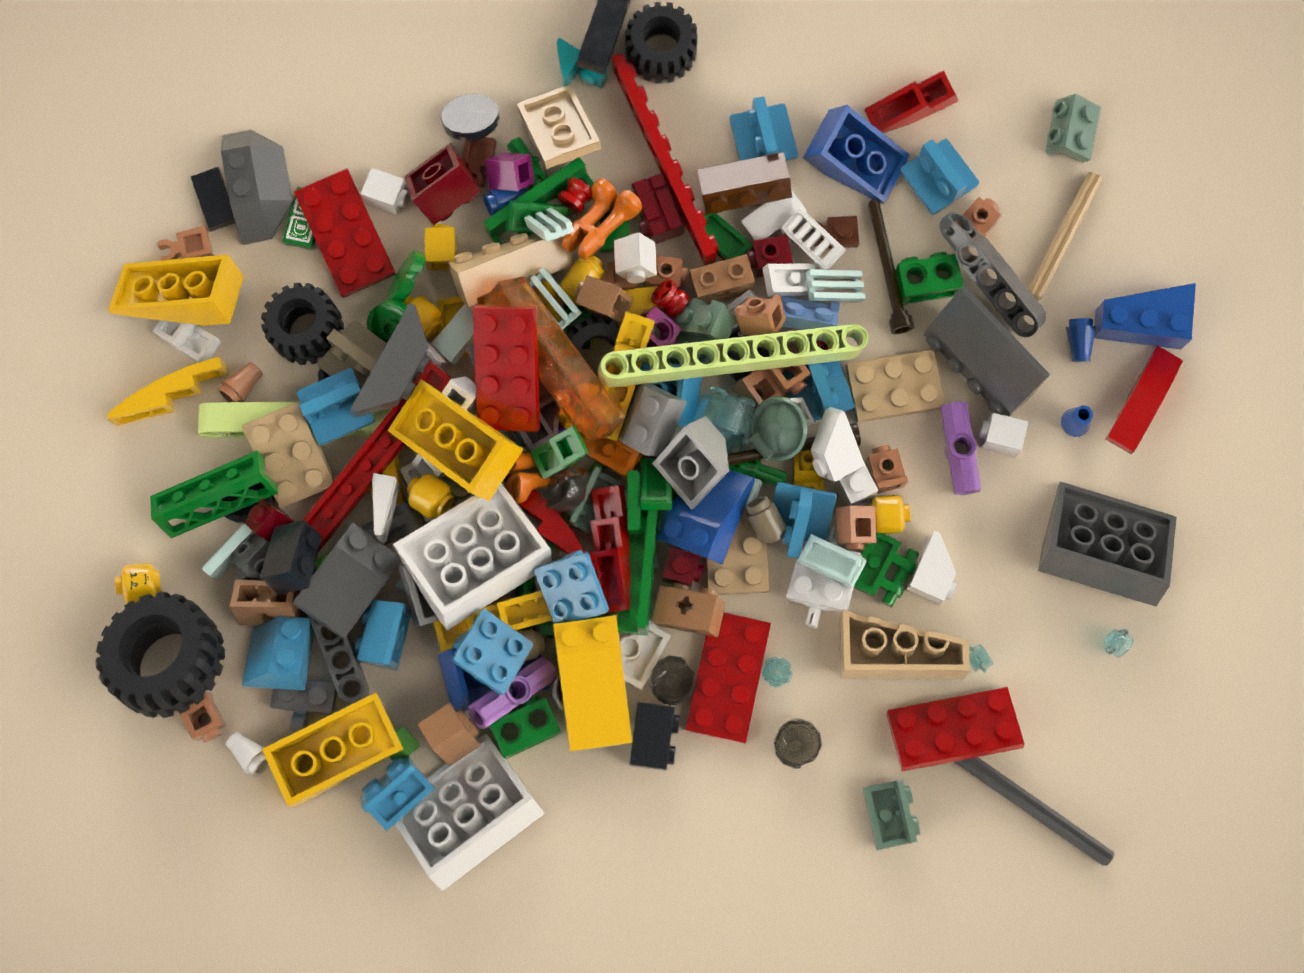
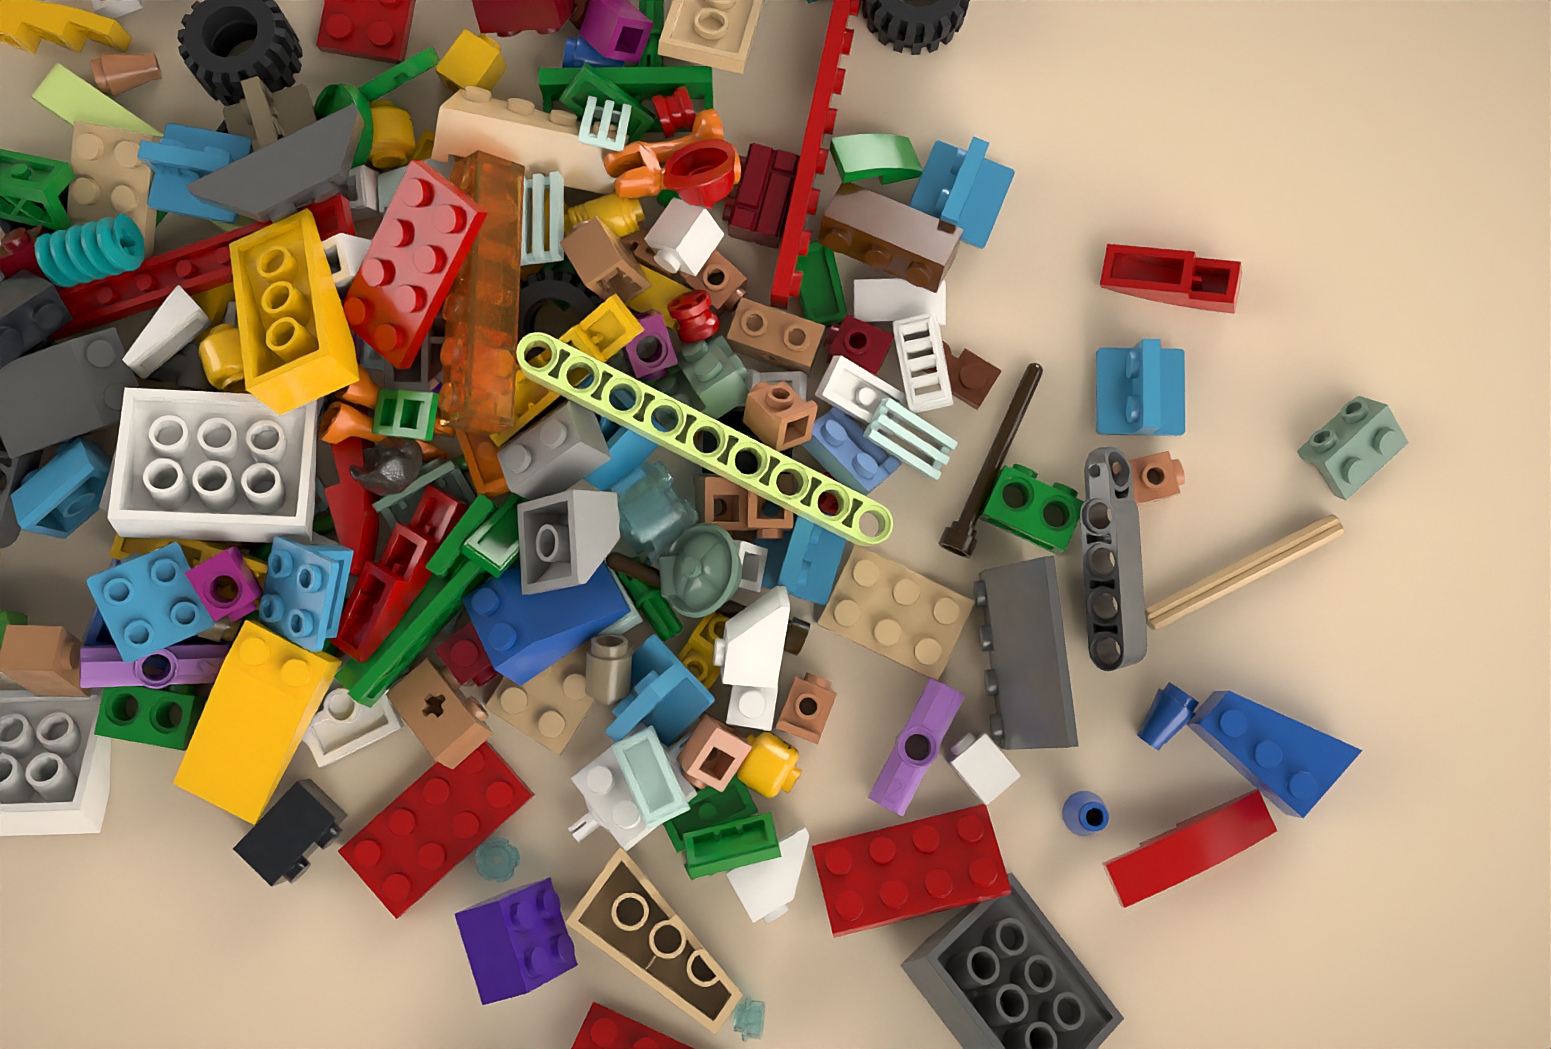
camera: 35 degrees right, 5 degrees up
clear smoke hair [649,655,695,706] -> none
clear smoke hair [774,718,822,769] -> none
blue slope [803,105,910,204] -> none
none -> teal piece [35,214,145,288]
none -> magenta brick [184,546,264,622]
none -> dark purple brick [454,877,578,1006]
none -> red piece [663,139,735,209]
none -> green plate [683,812,782,879]
none -> red plate [812,804,1011,938]
none -> slope [829,133,923,185]

